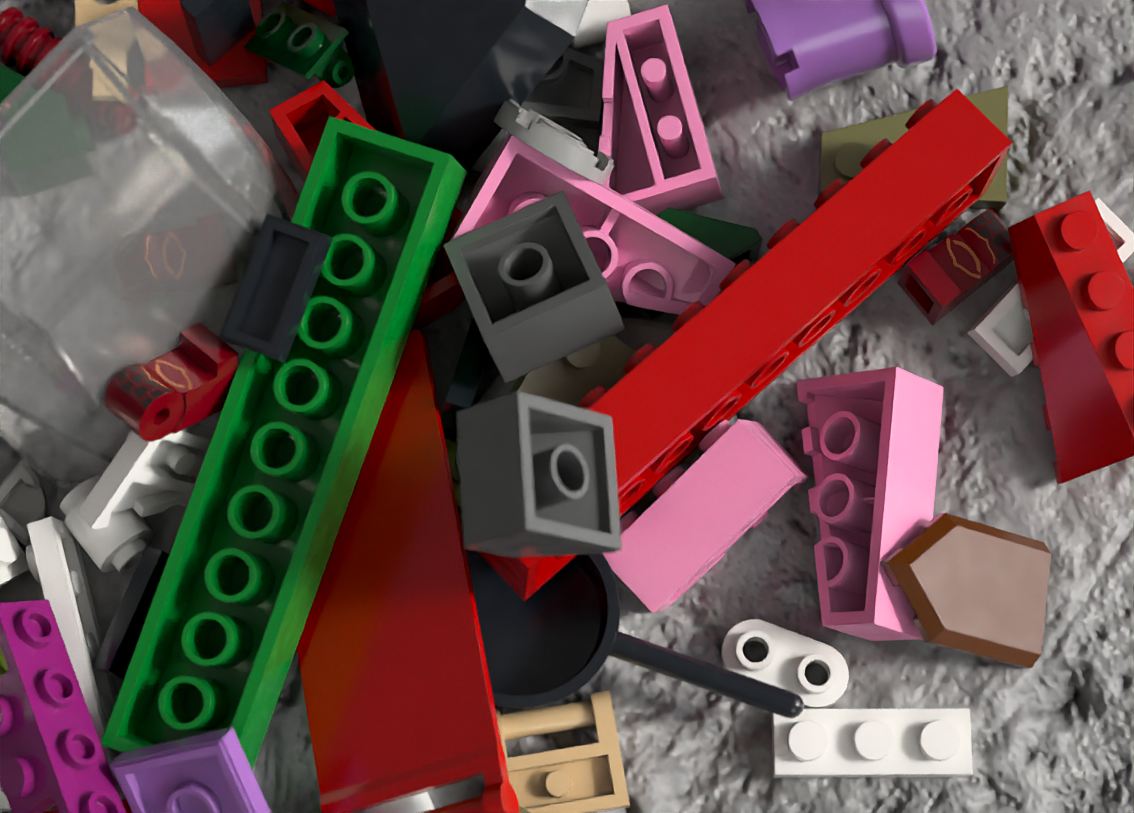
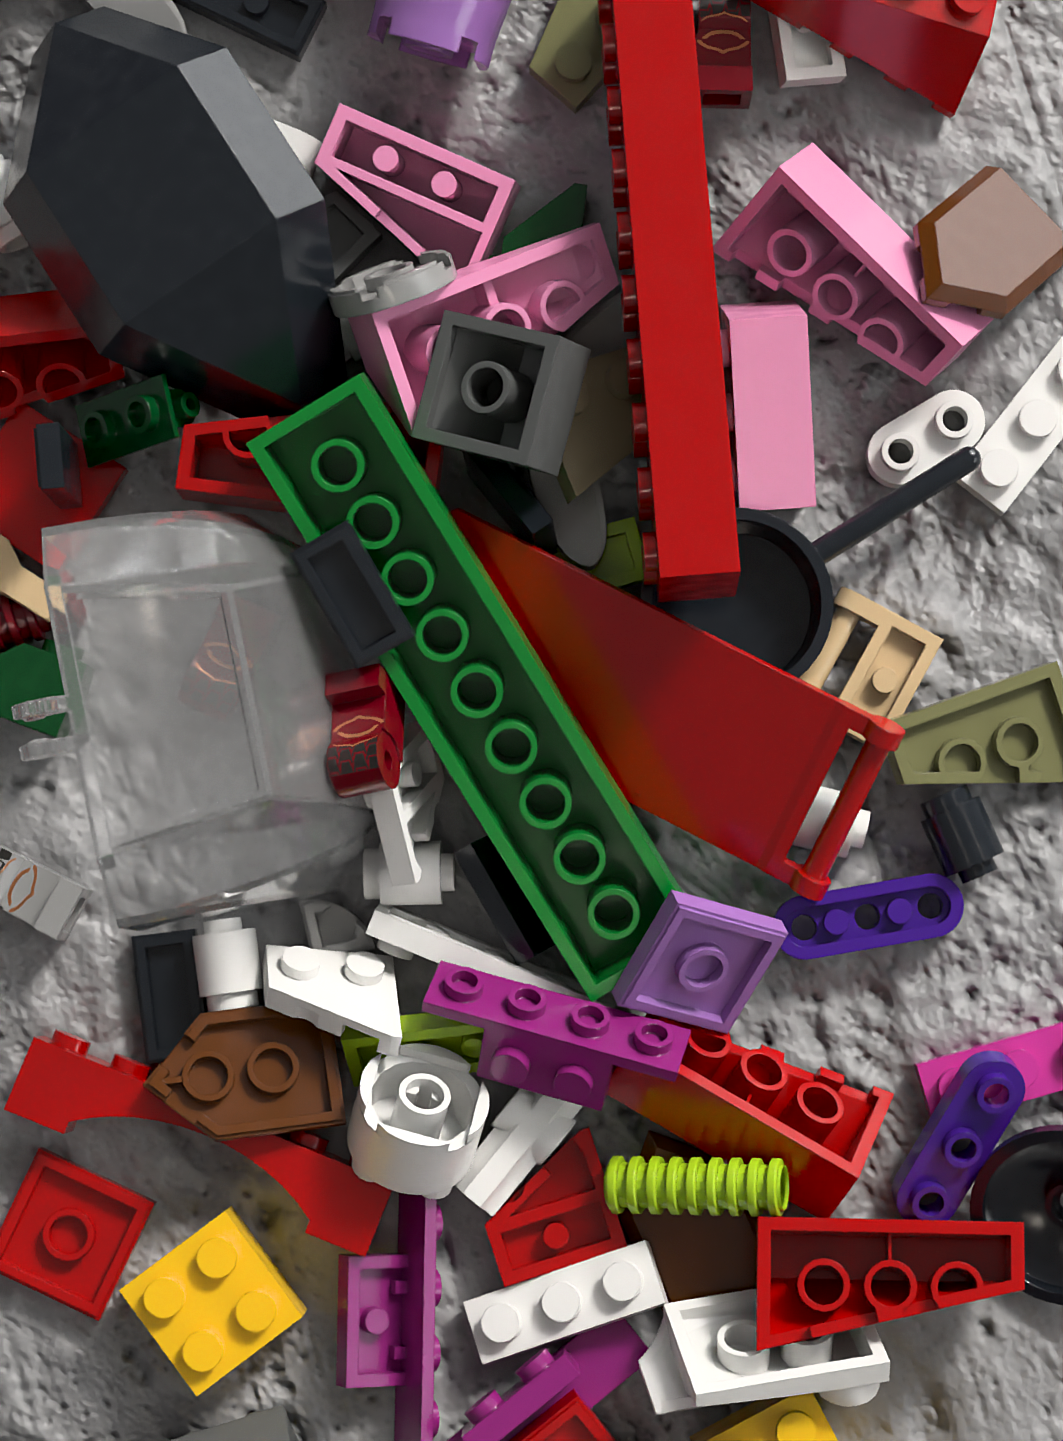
camera: 50 degrees left, 10 degrees up
dark grey slope [457,391,622,558] -> none

